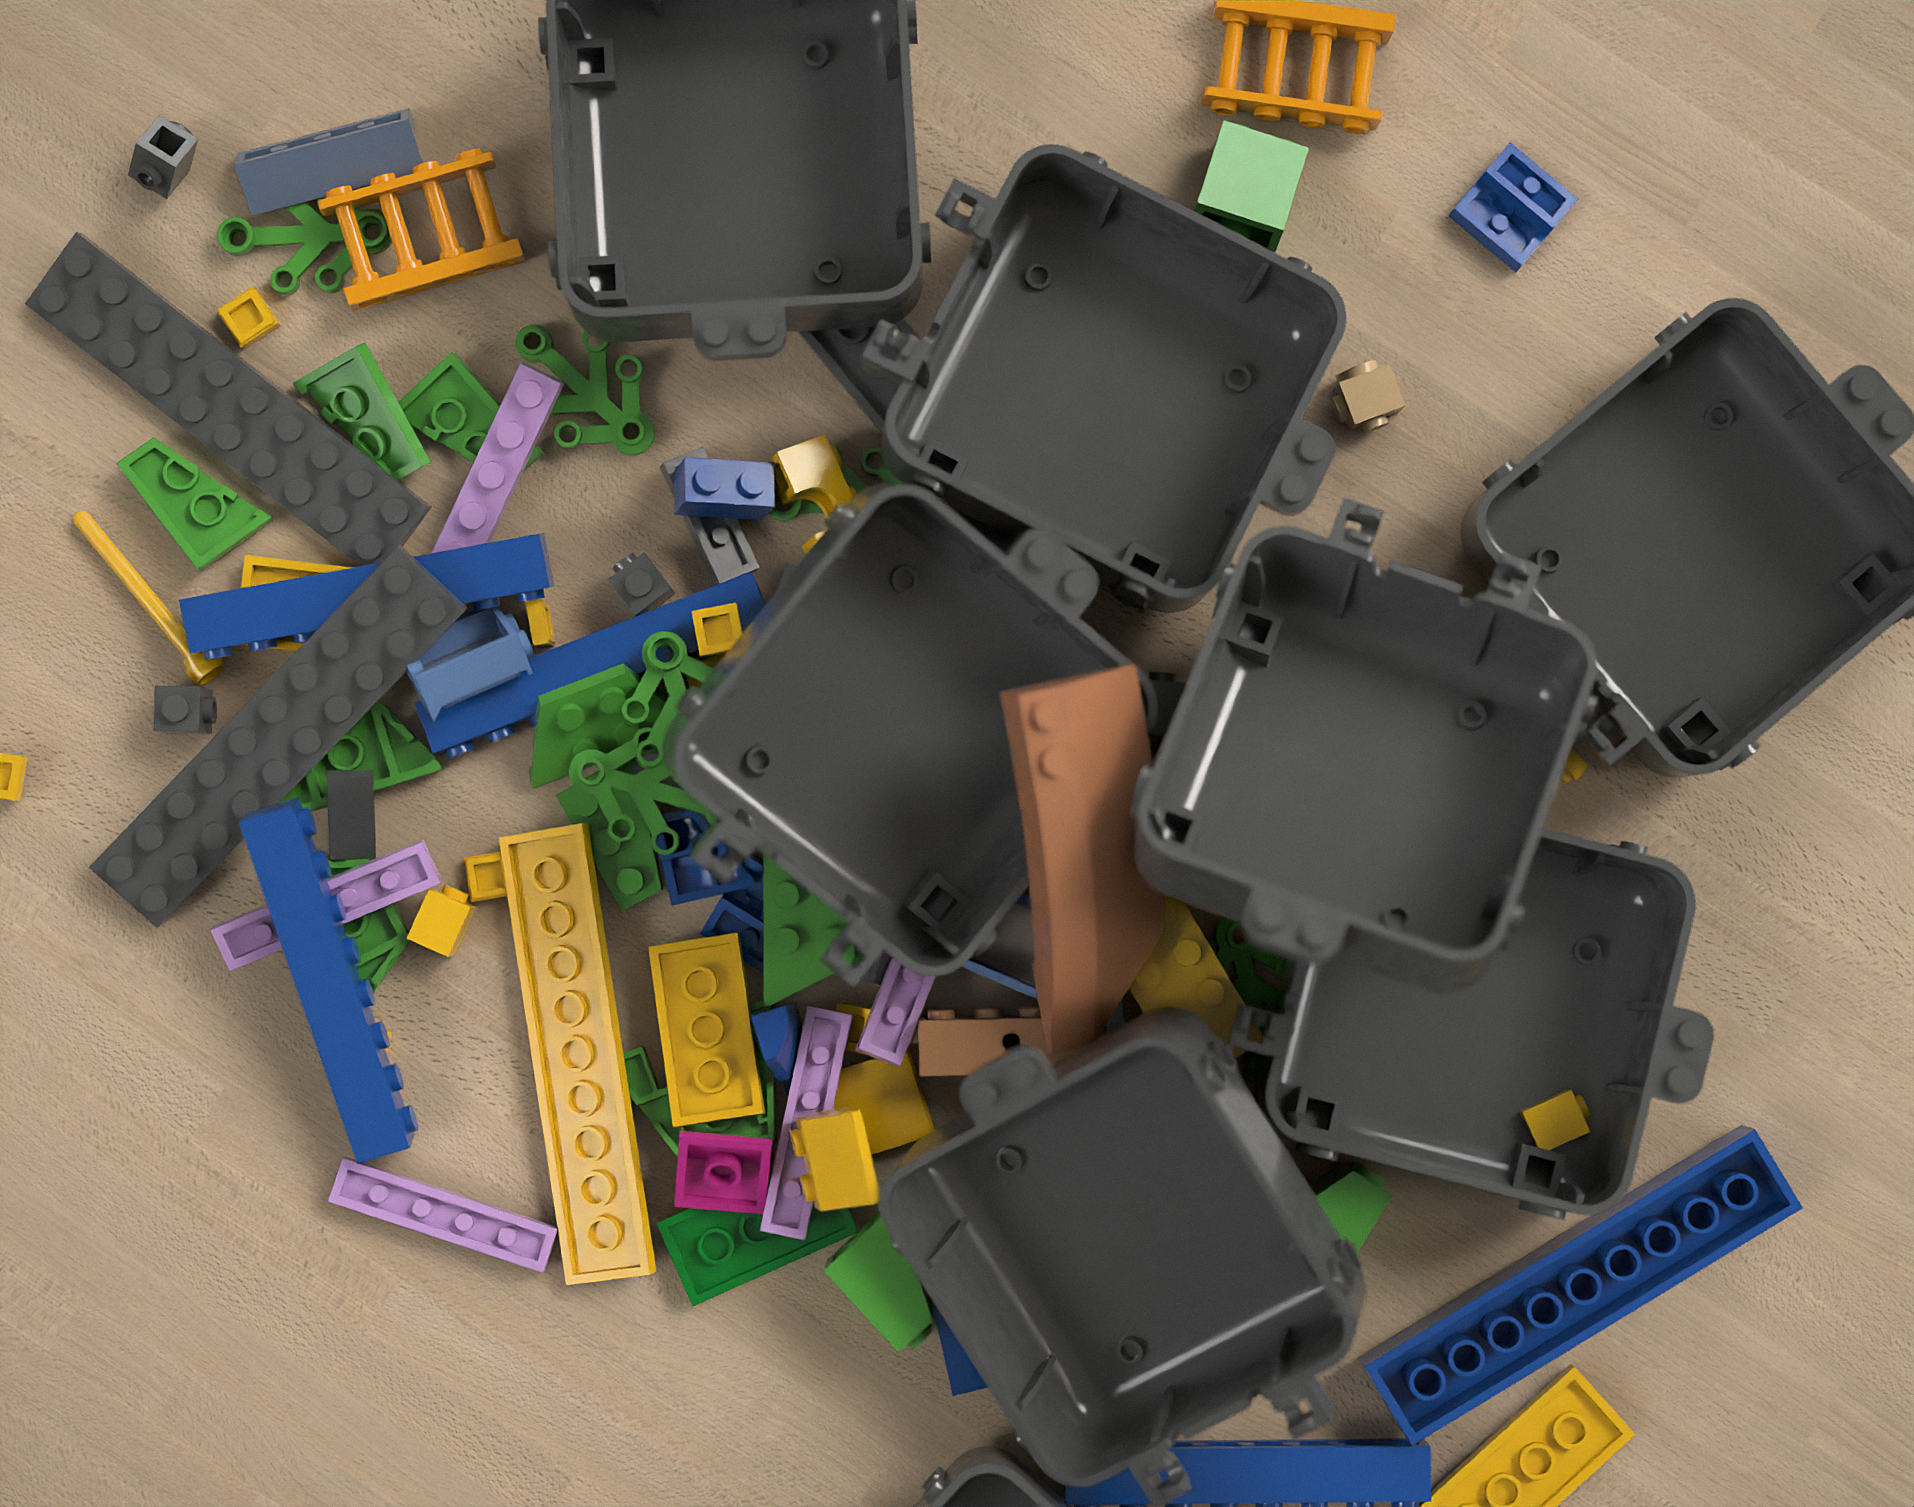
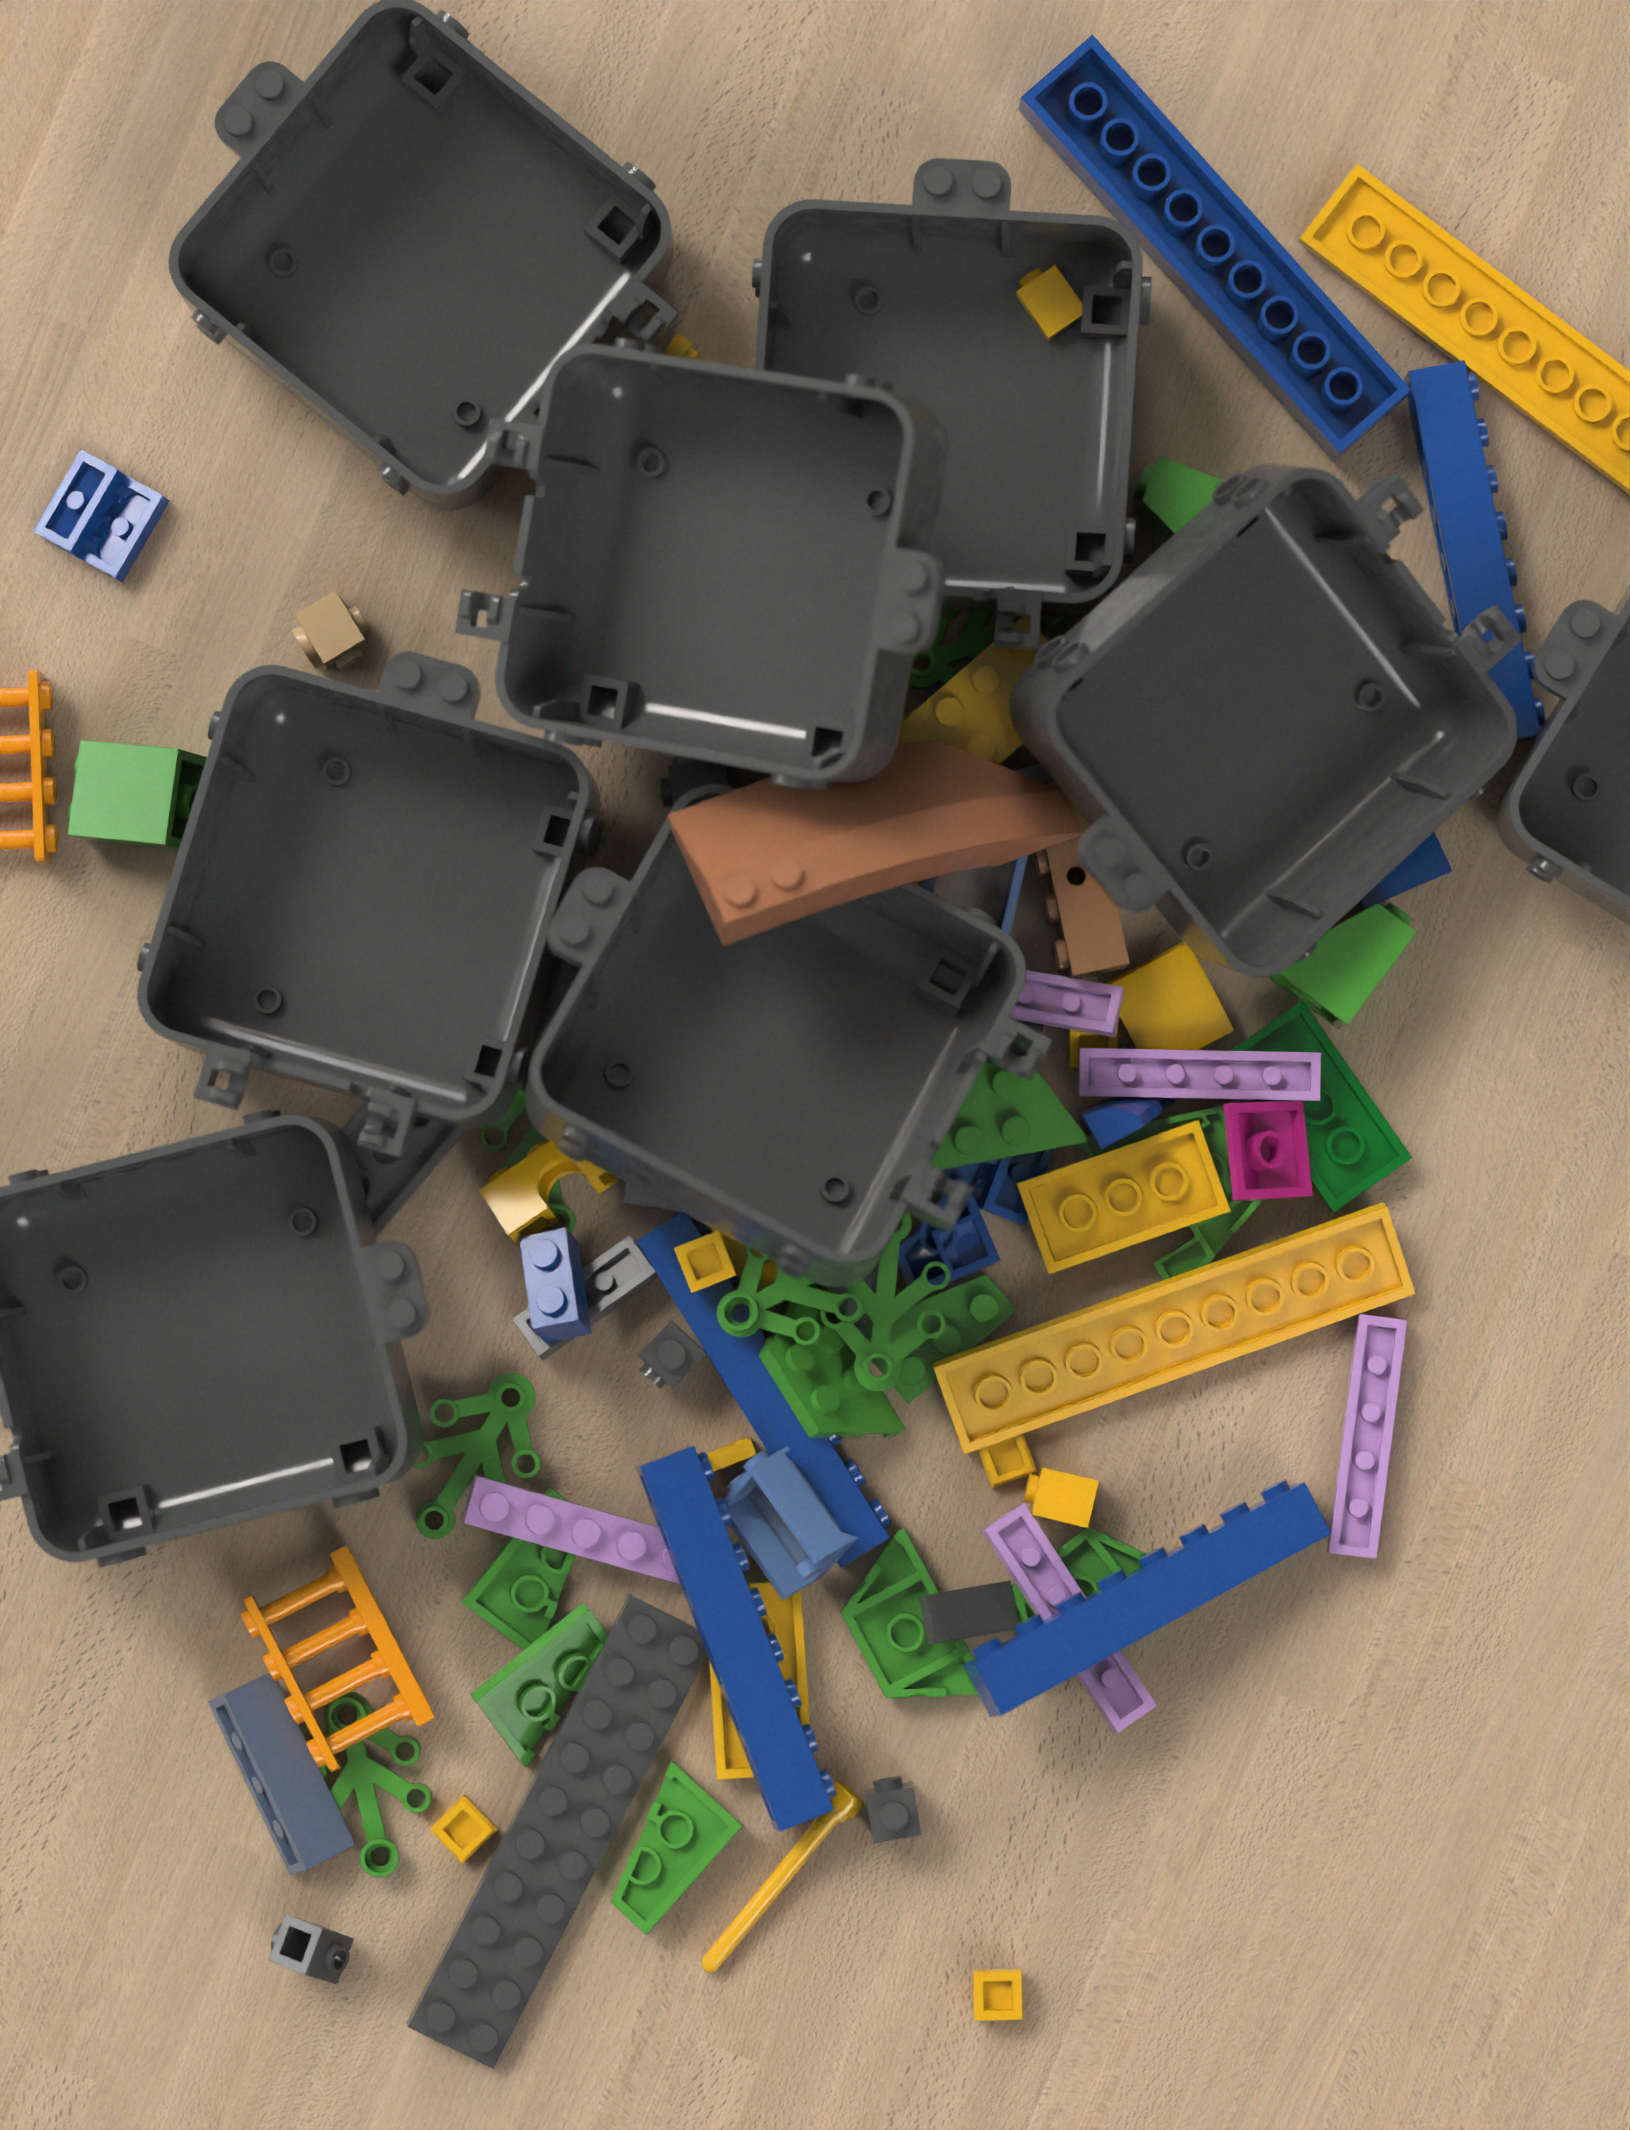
camera: 95 degrees left, 0 degrees up
dark grey plate [89,544,467,928] -> none
yellow slope [790,1105,880,1211] -> none

